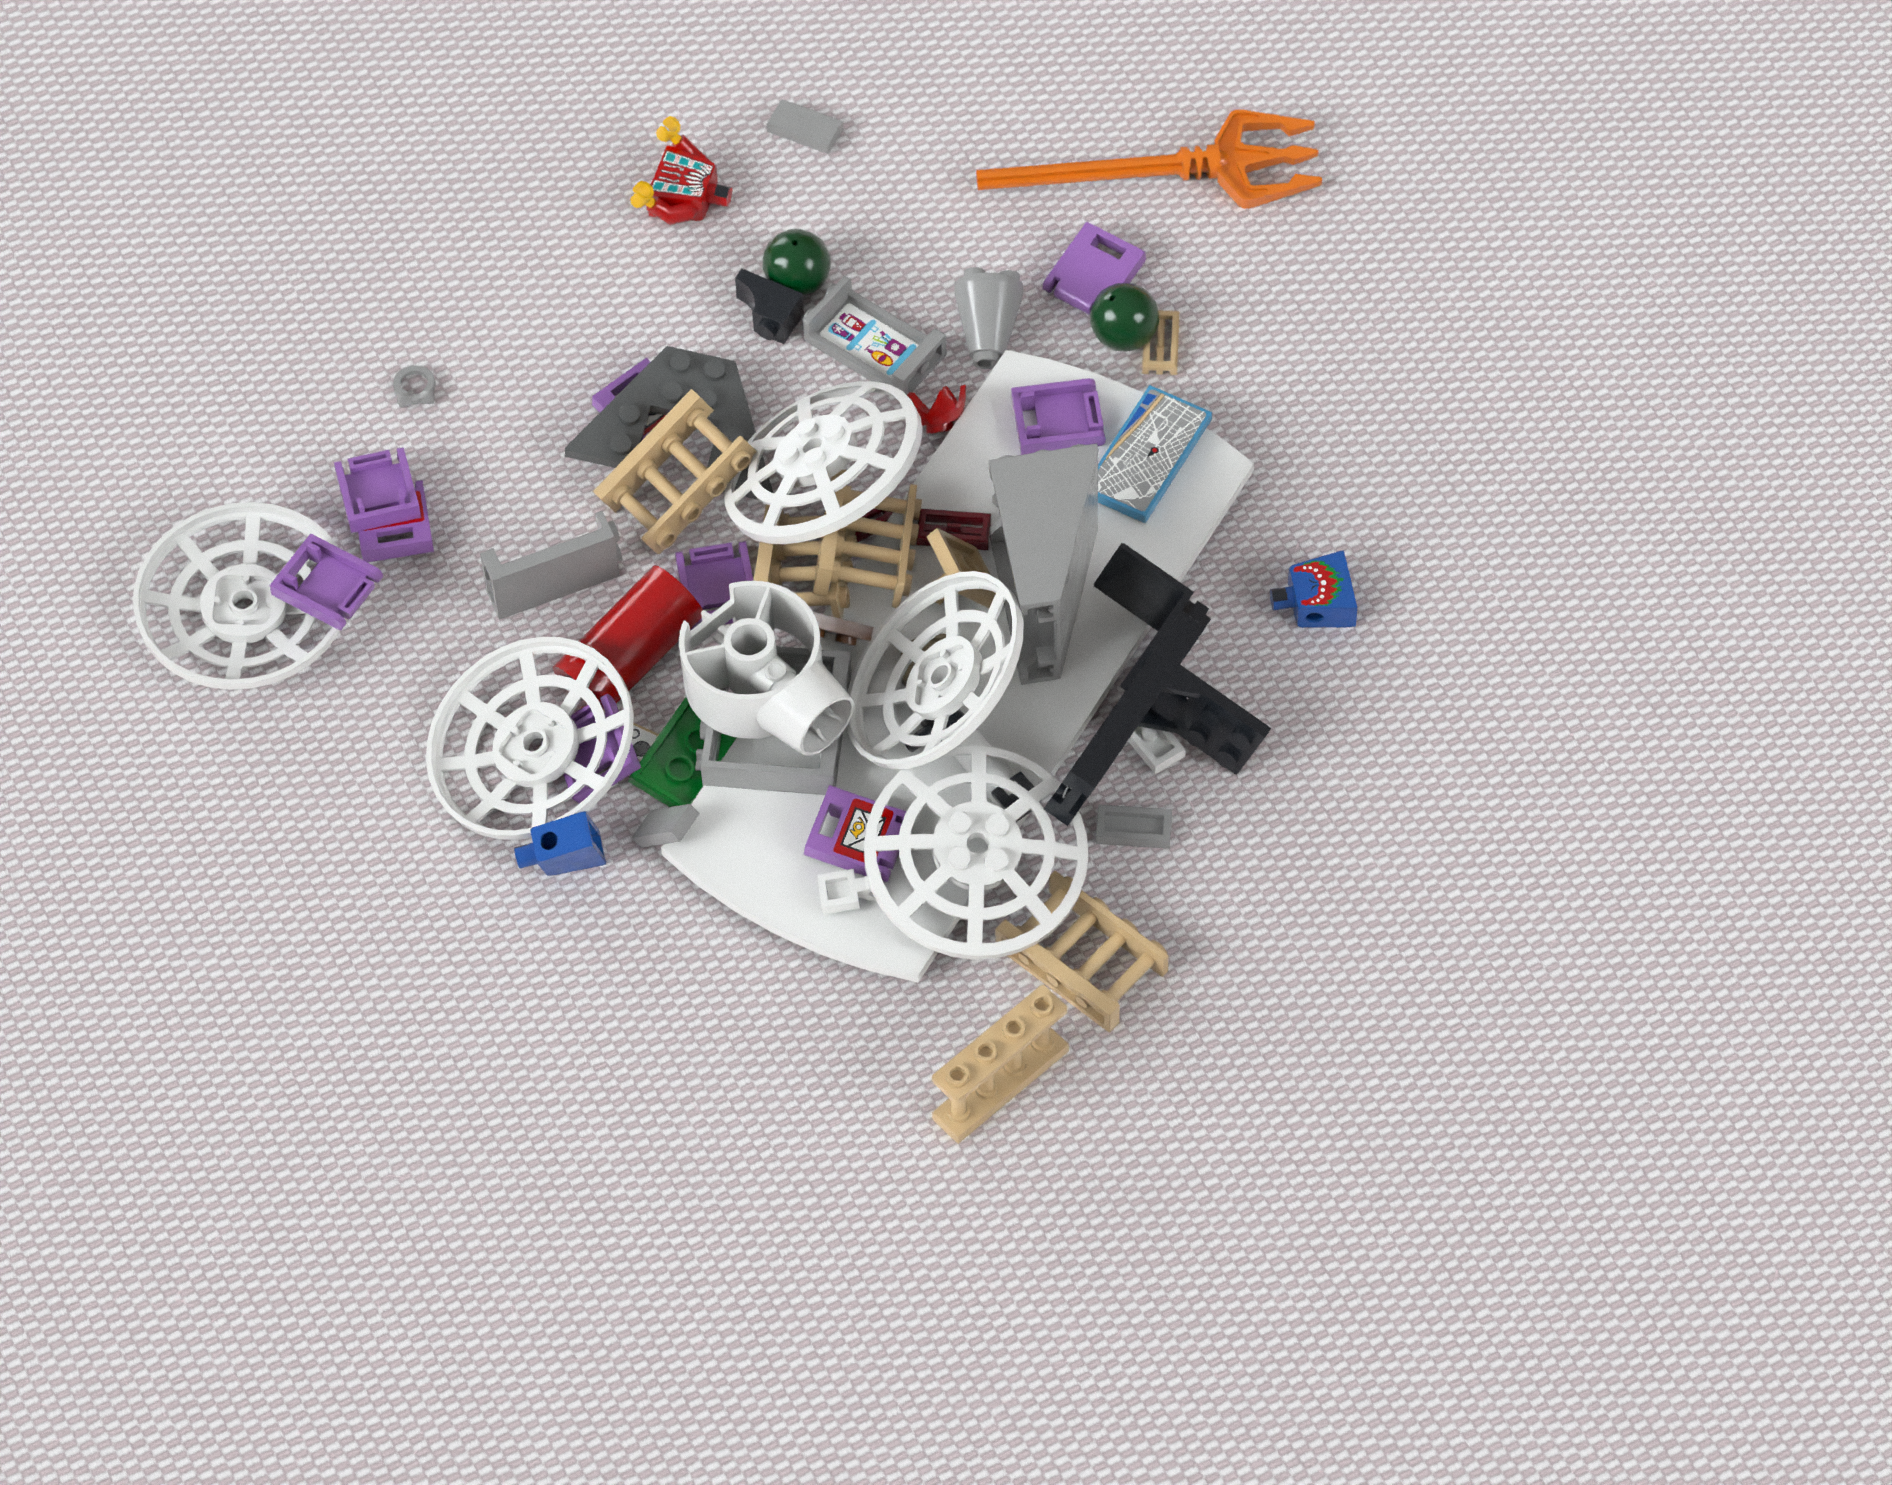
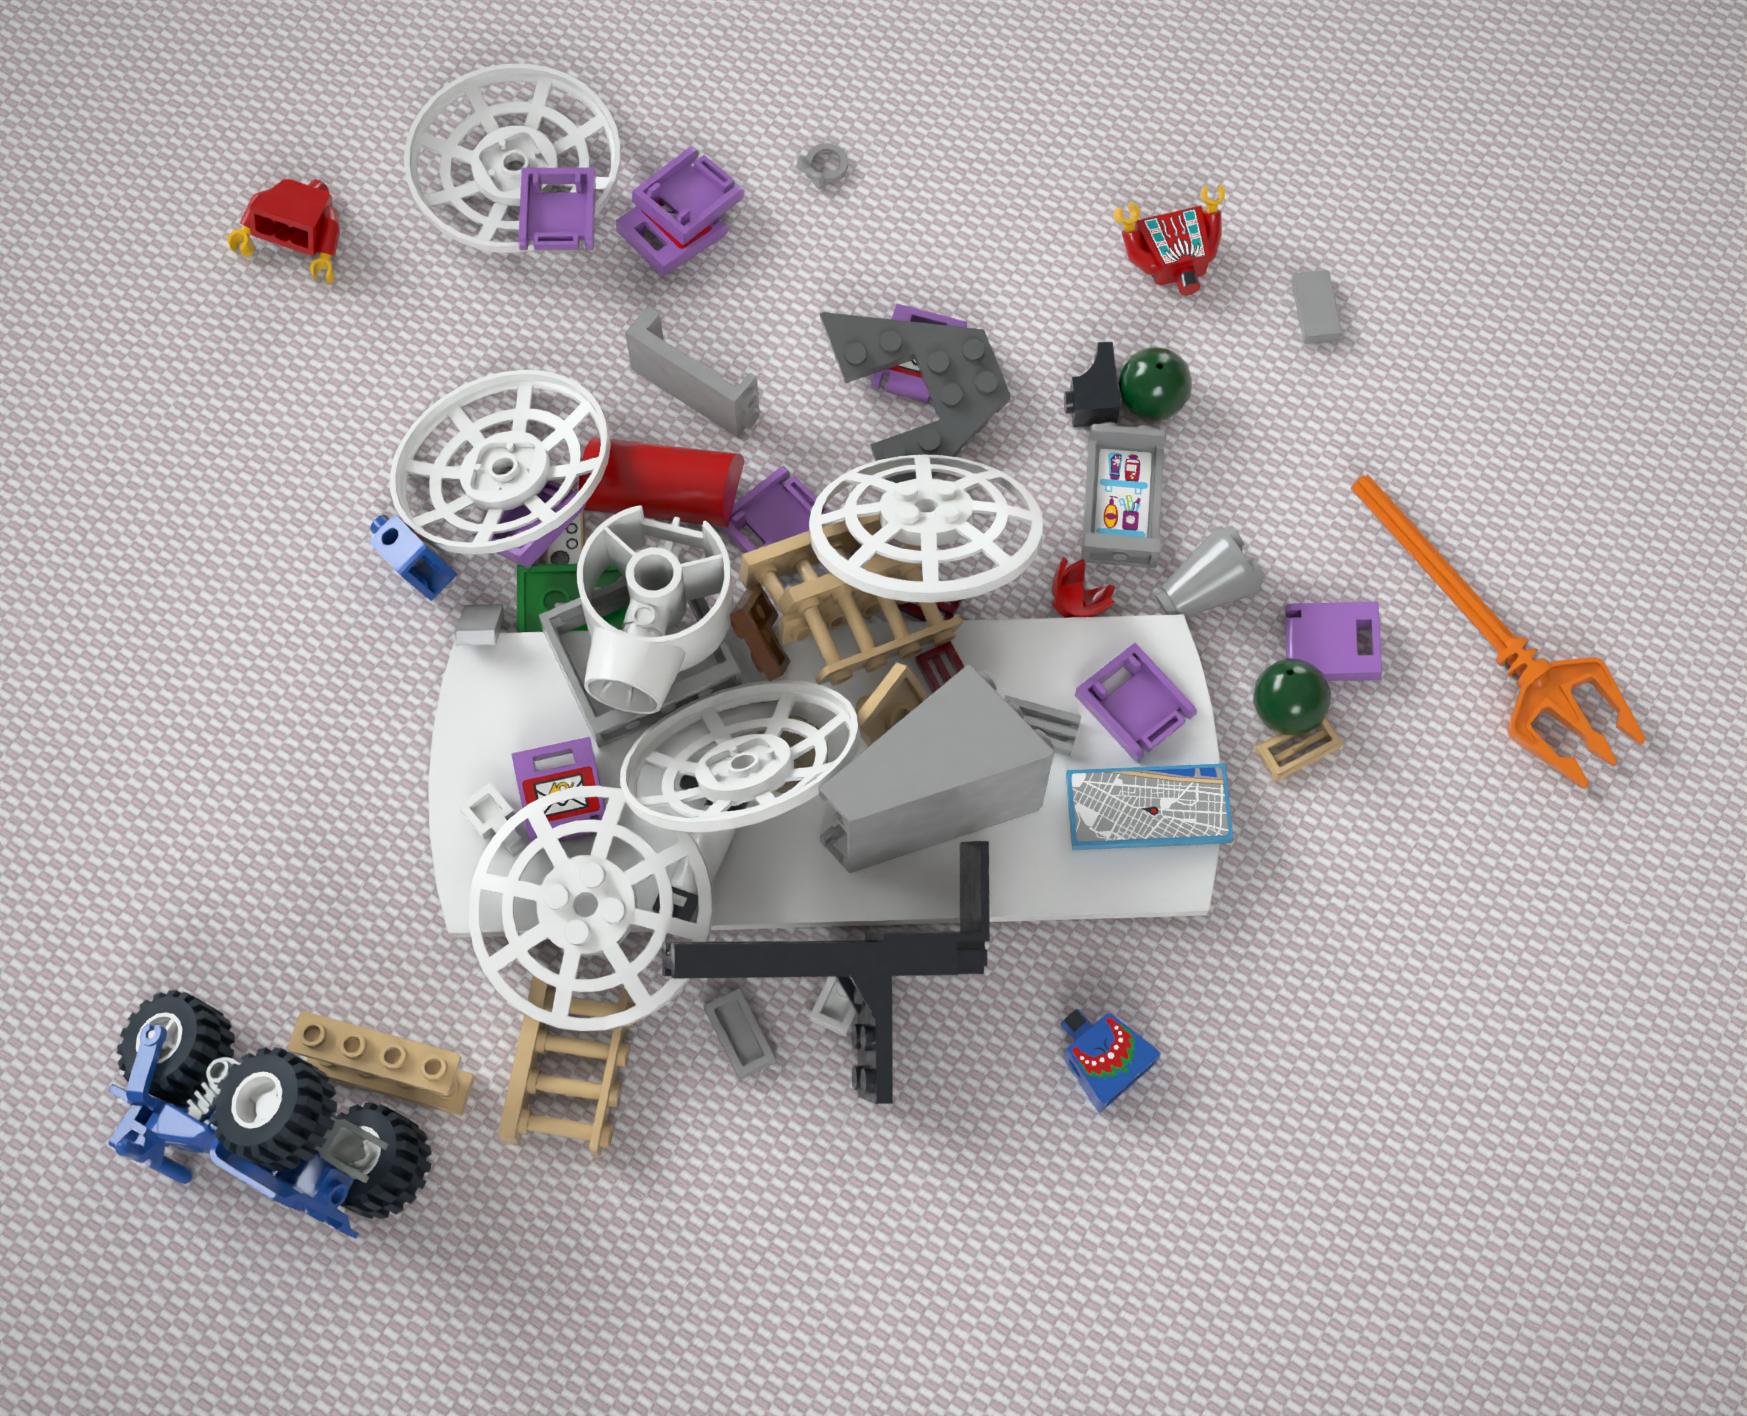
camera: 55 degrees right, 10 degrees up
tan fence [593,389,757,554] -> none
none -> piece [108,990,432,1239]
none -> red torso [227,179,340,284]

